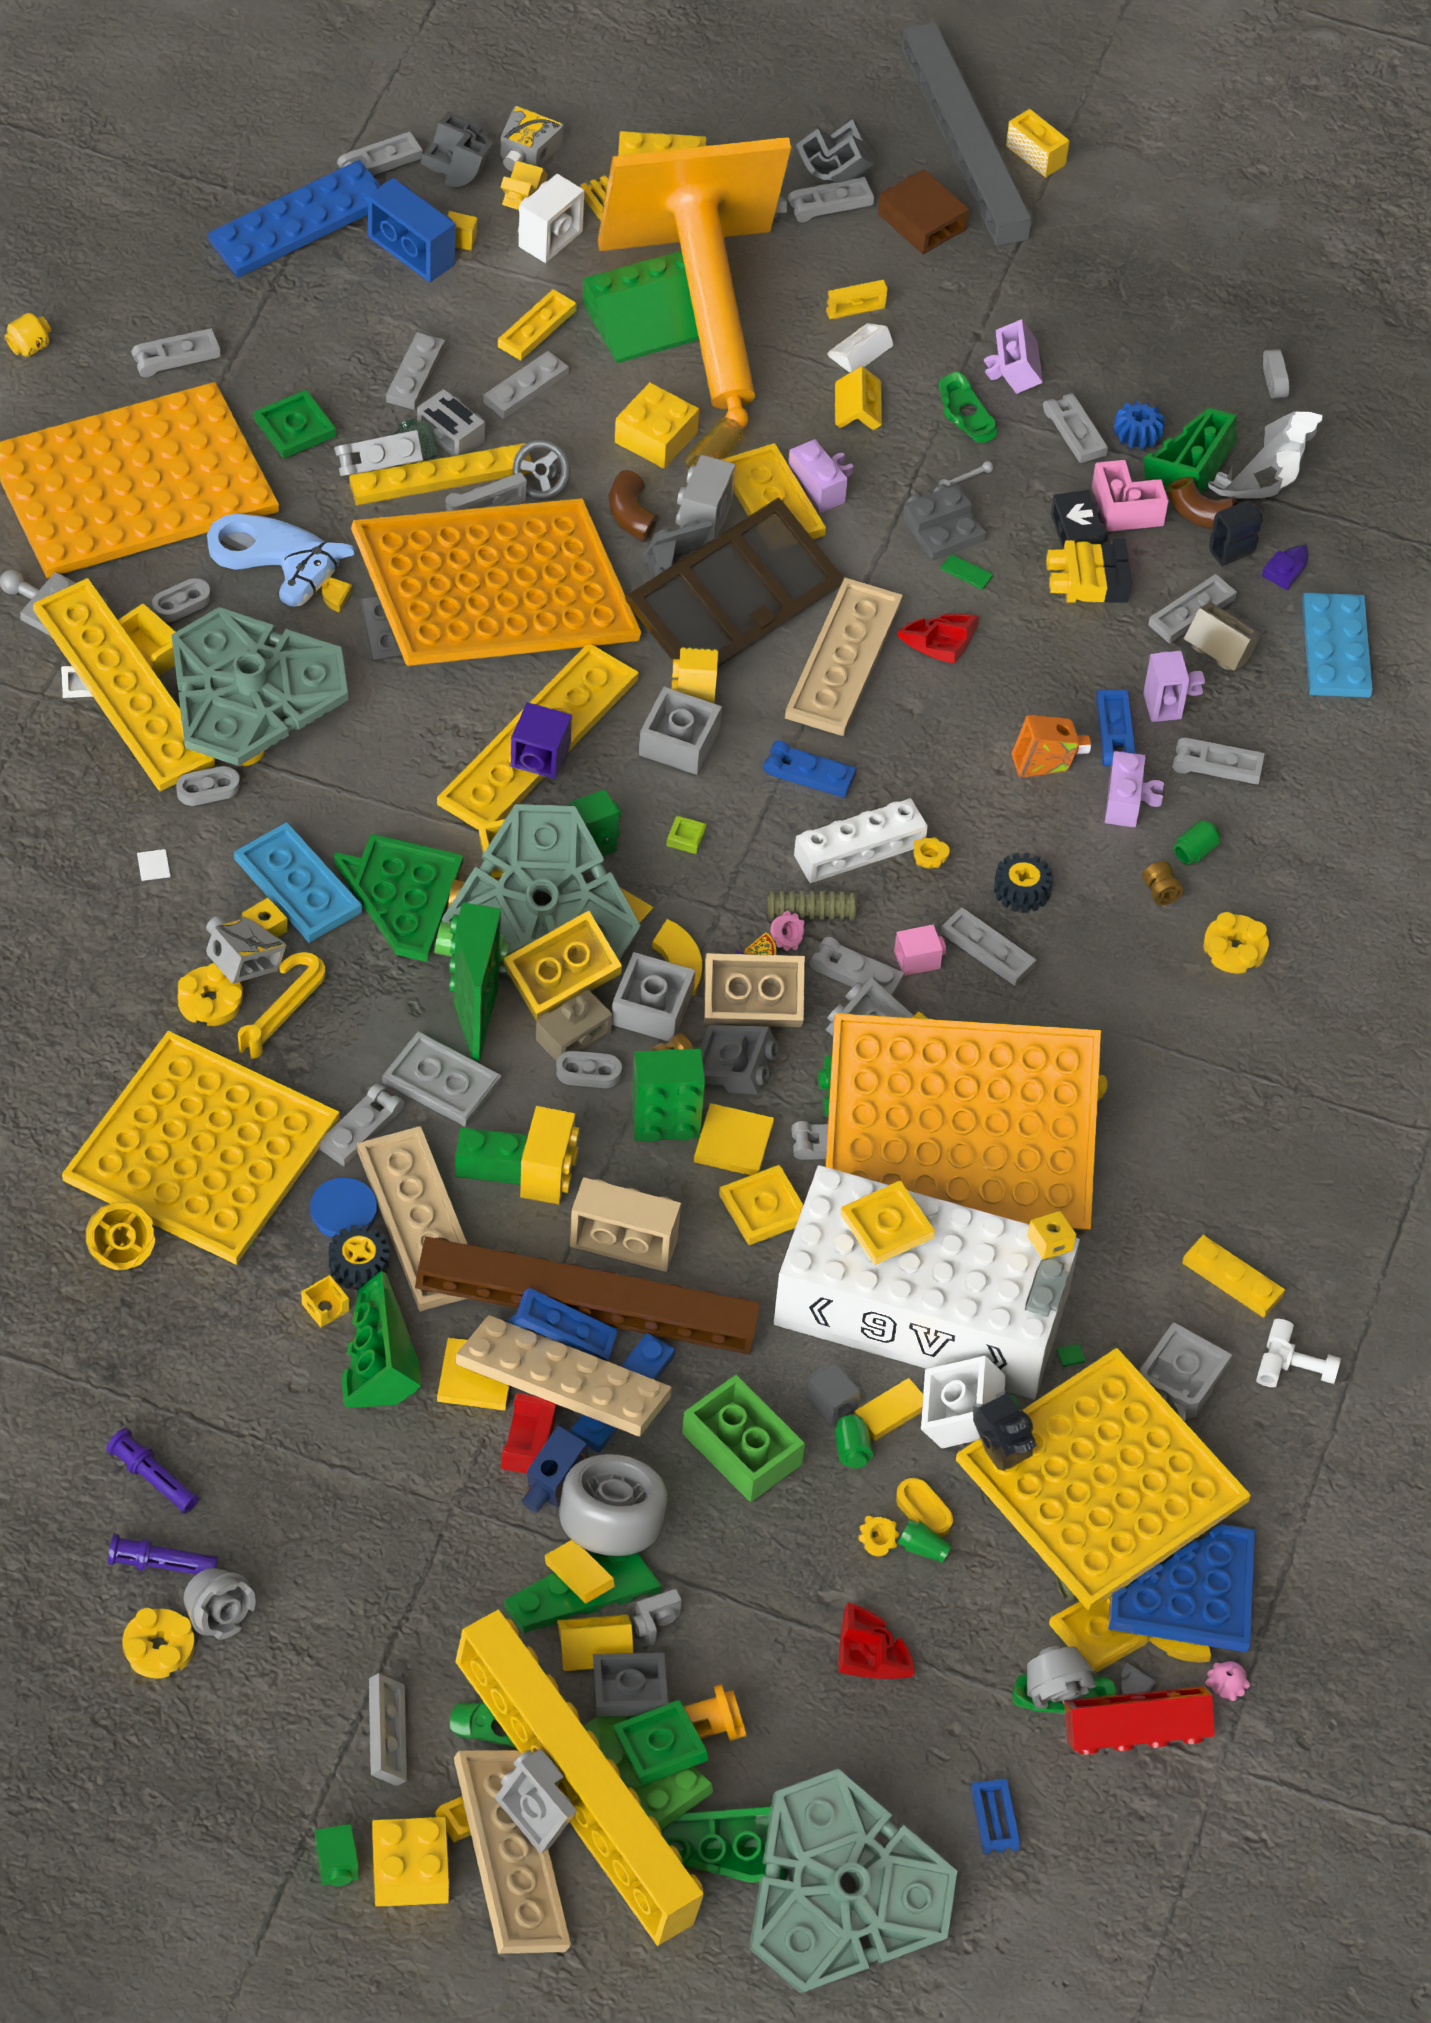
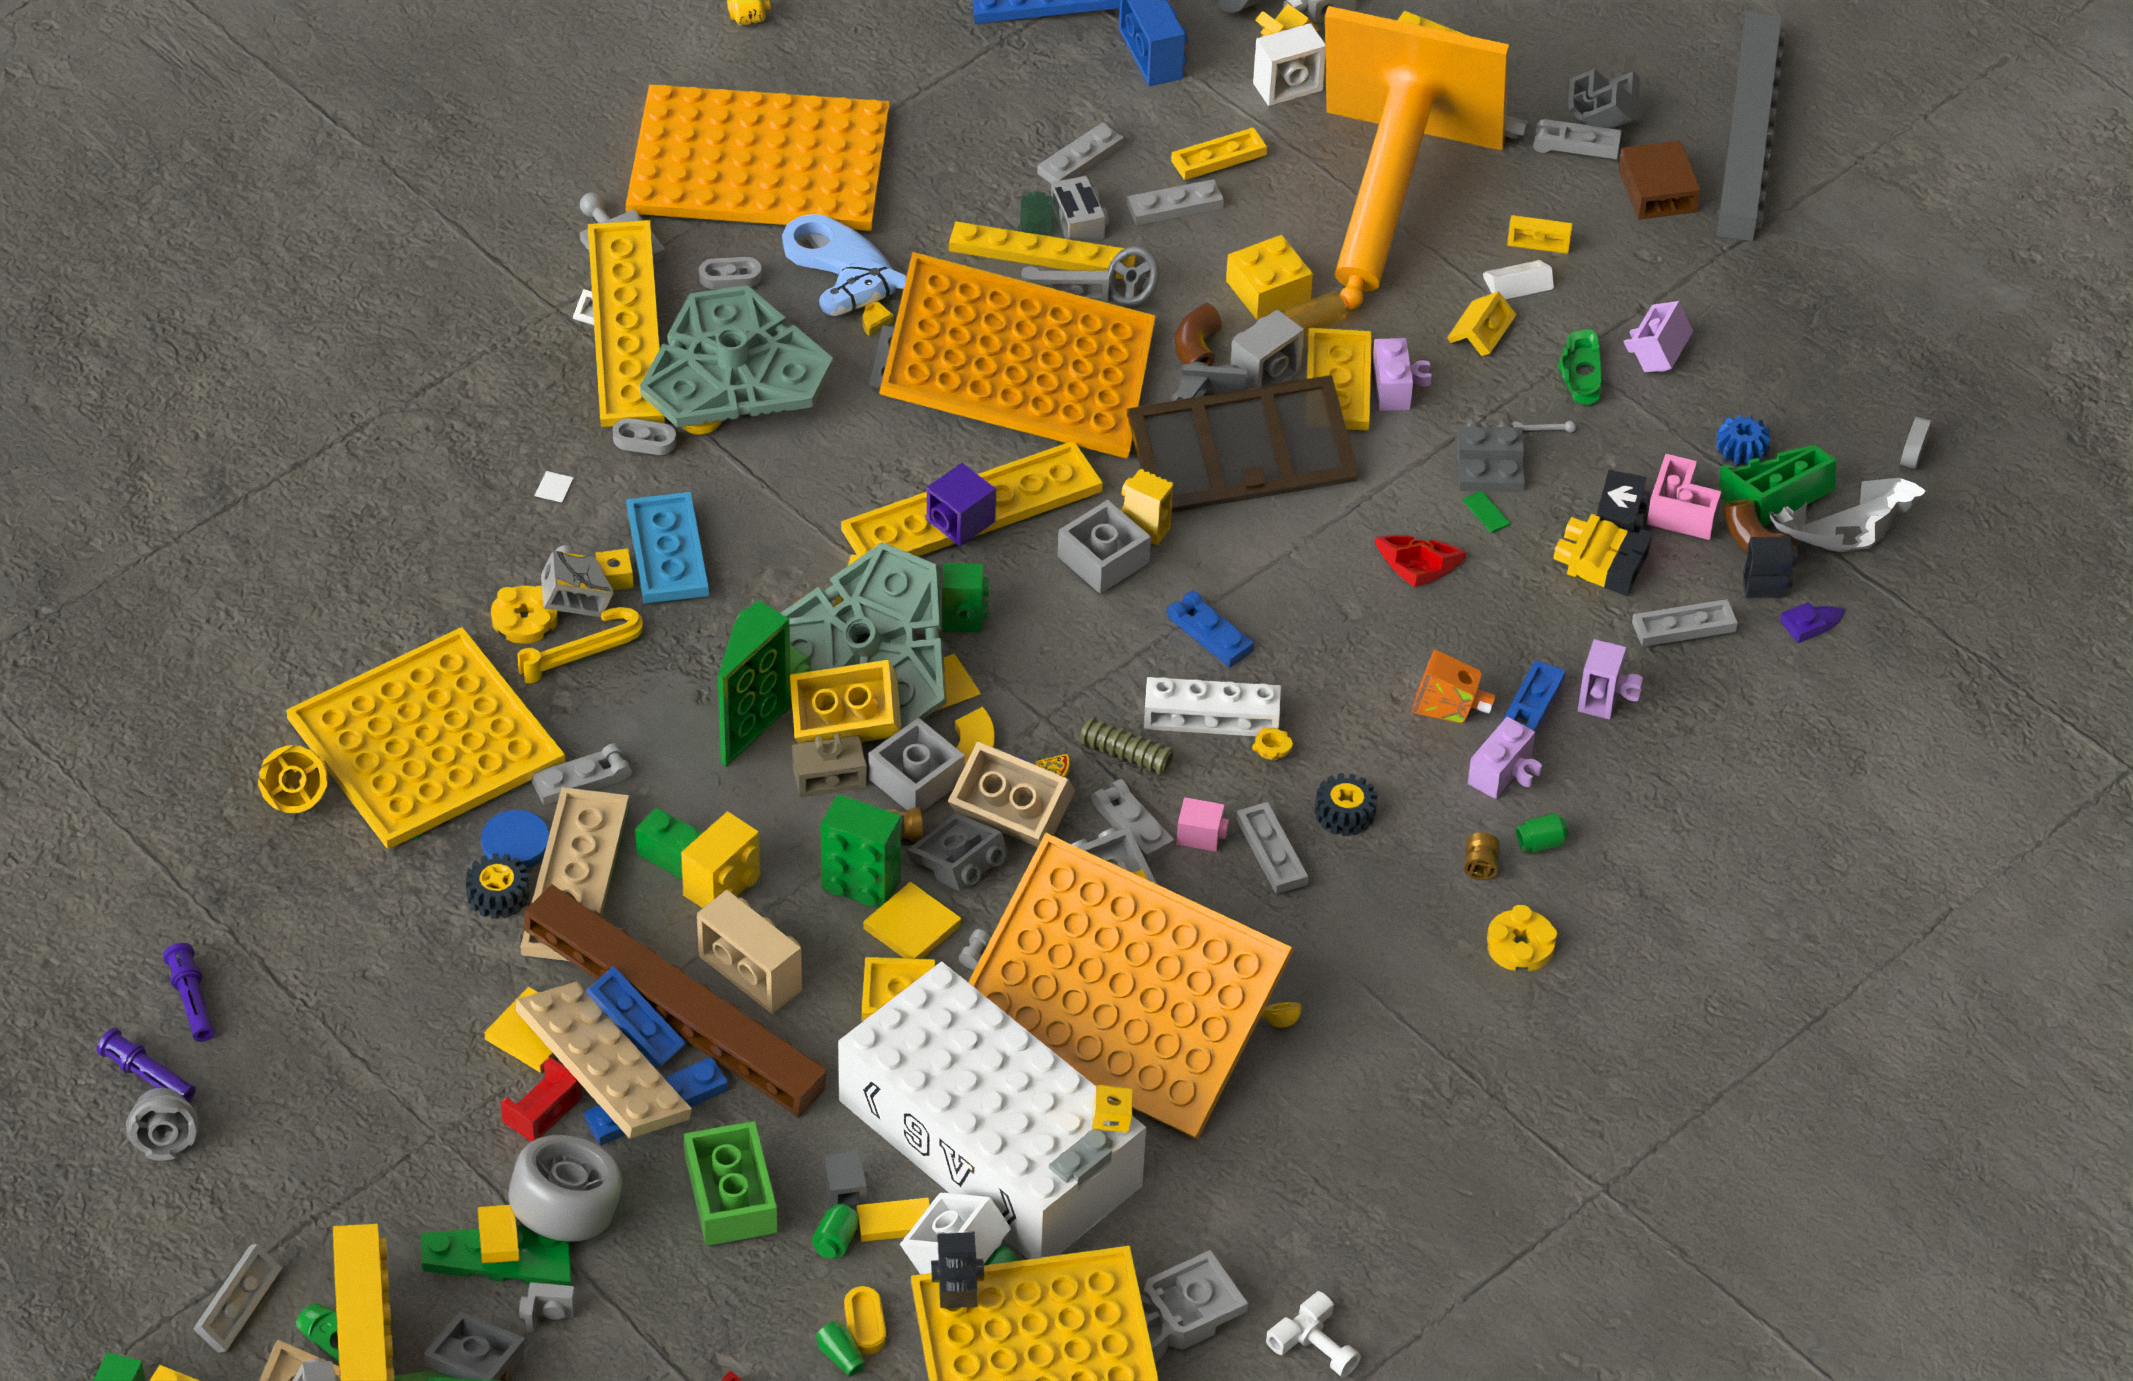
camera: 30 degrees right, 5 degrees down
yellow panel [118,603,175,677] -> none
yellow plate [122,1608,195,1679] -> none
light grey plate [131,328,220,378] -> none
green plate [254,390,336,459] -> none
yellow piece [301,1275,349,1328] -> none
plate [334,430,424,477] -> none
green wing [334,834,463,962] -> none
green wedge [341,1271,422,1408] -> none
light grey tile [382,1031,501,1127] -> none
yellow piece [447,211,477,251] -> none
dark blue torso [521,1425,589,1513] -> none
light grey plate [556,1051,622,1088] -> none
yellow panel [557,1614,633,1671] -> none
green slope [582,251,699,363] -> none
lime tile [666,815,707,854] -> none
bright pink animal [770,911,805,951] -> none
tan plate [785,578,903,736] -> none
yellow plate [840,1181,935,1265] -> none
yellow animal [858,1516,899,1557] -> none
yellow panel [1006,109,1069,178] -> none
light grey plate [1043,393,1108,463] -> none
green window [1056,1344,1086,1367] -> none
light grey plate [1173,738,1265,785] -> none
yellow plate [1182,1235,1285,1318] -> none
dark tan brick [1184,602,1262,671] -> none
dark azure plate [1302,593,1372,697] -> none

